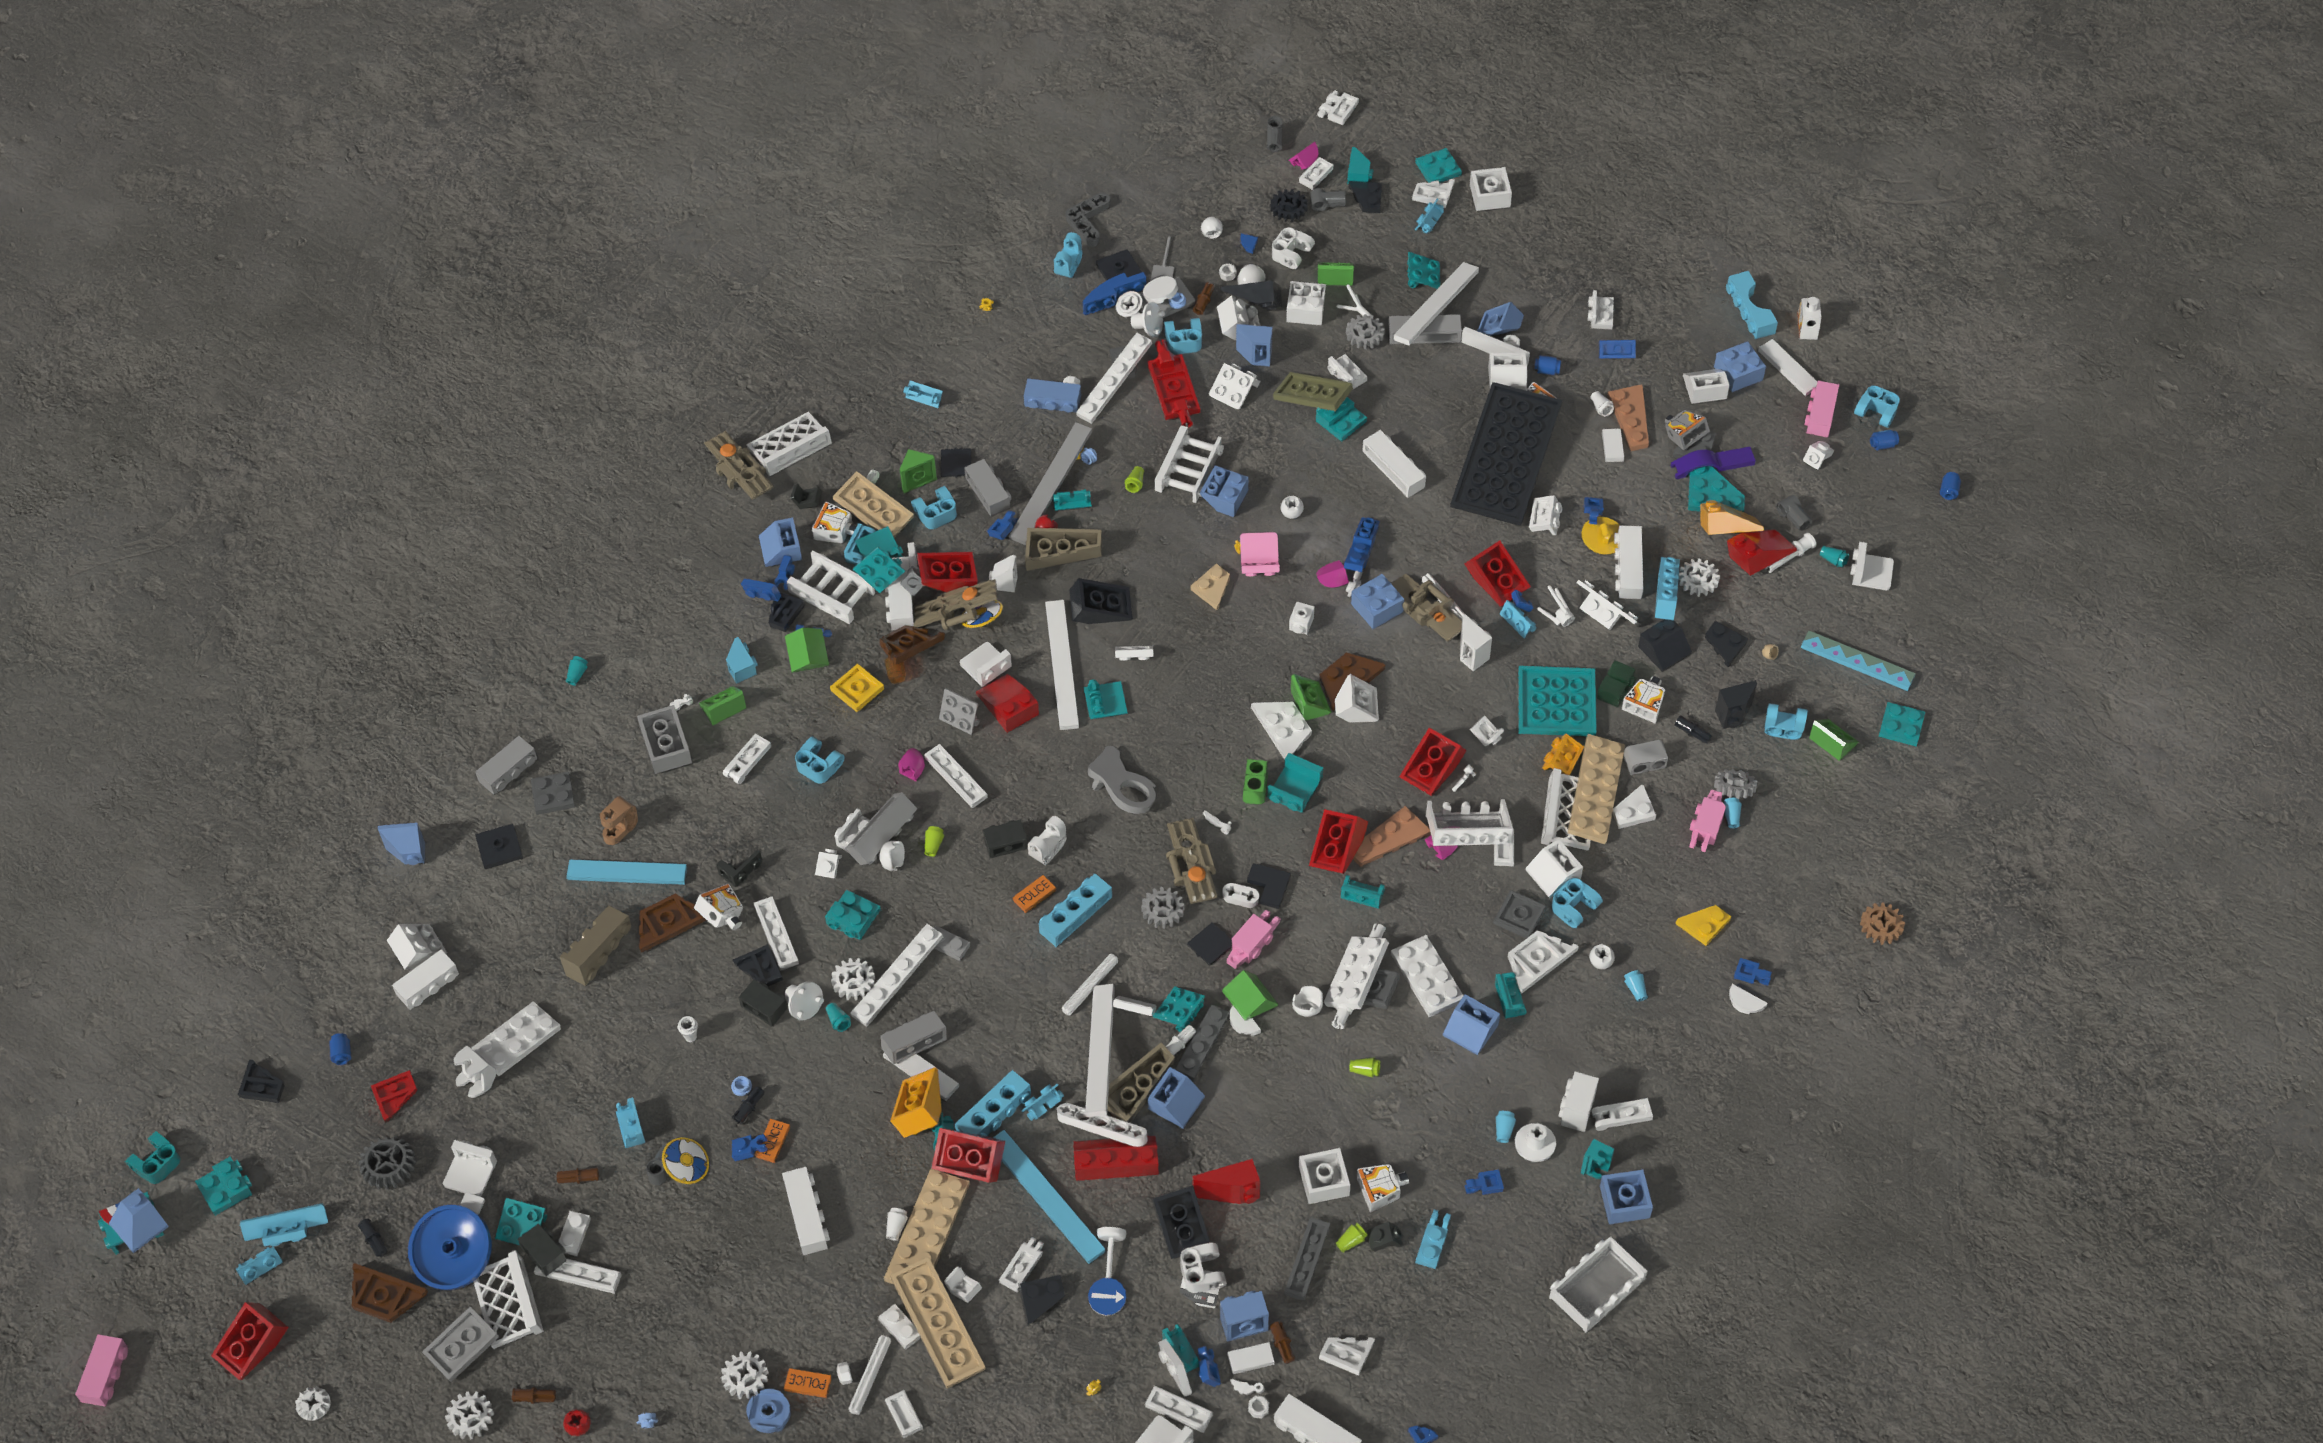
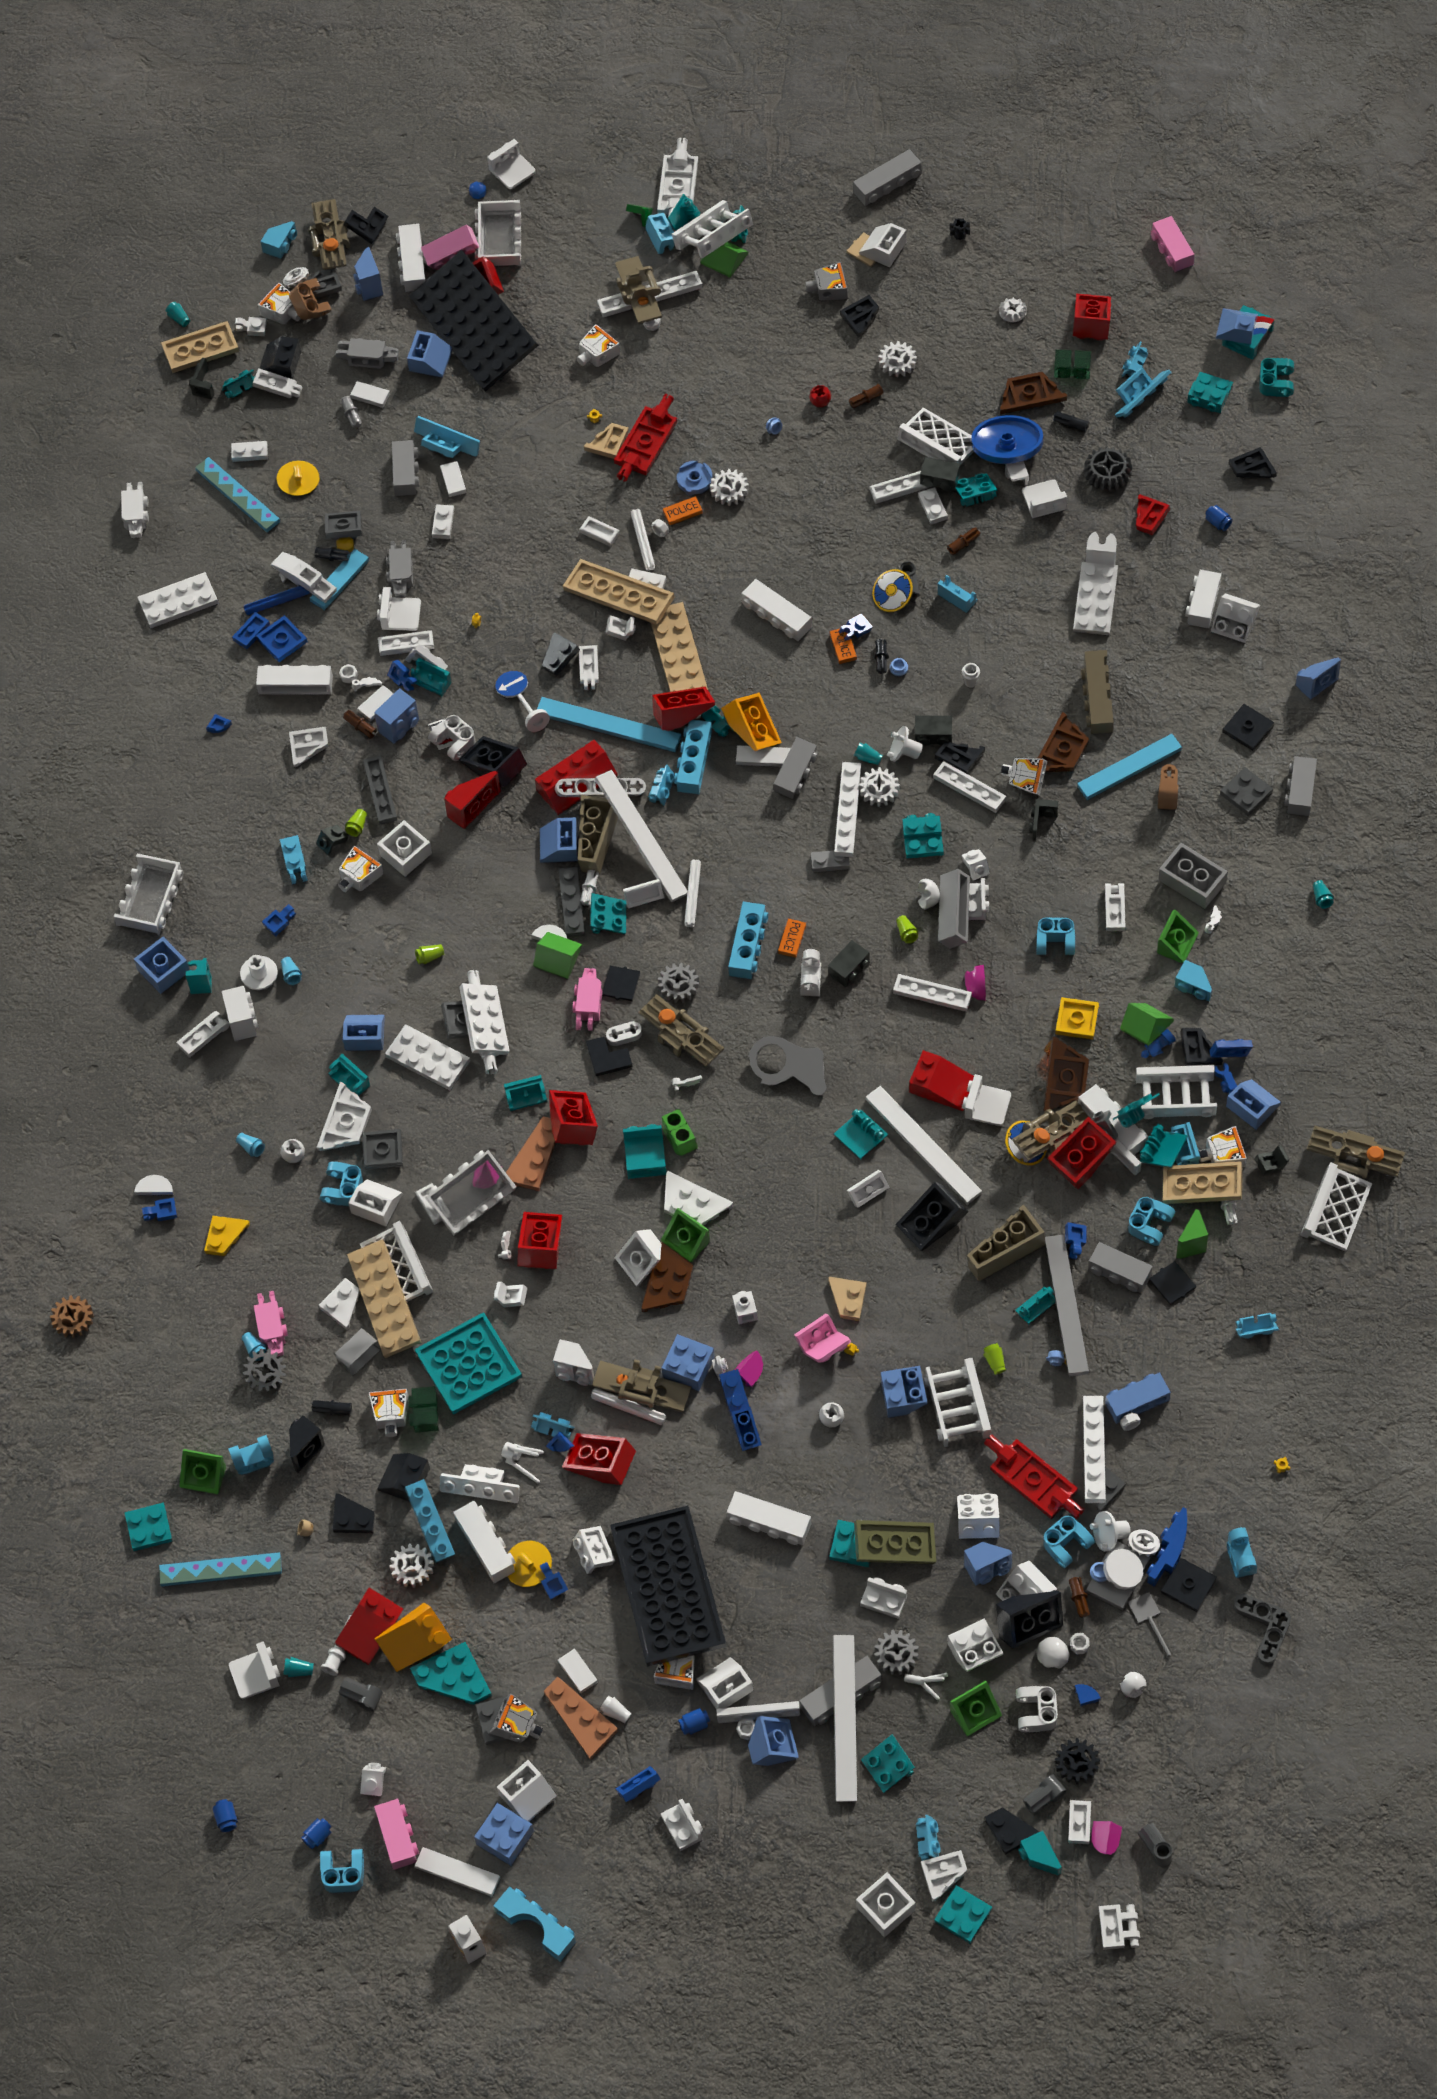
camera: 150 degrees right, 5 degrees up
light grey plate [422,1307,499,1382] -> none
white cone [886,1208,908,1241] -> none
light grey hinge [939,688,980,735] -> none
white slope [989,555,1018,592] -> none
red piece [1035,515,1058,529] -> none
white hair [1292,986,1323,1017] -> none
light orange bracket [1542,734,1584,775] -> none
dark purple piece [1670,447,1756,479] -> none
none -> clear green piece [1054,349,1091,379]

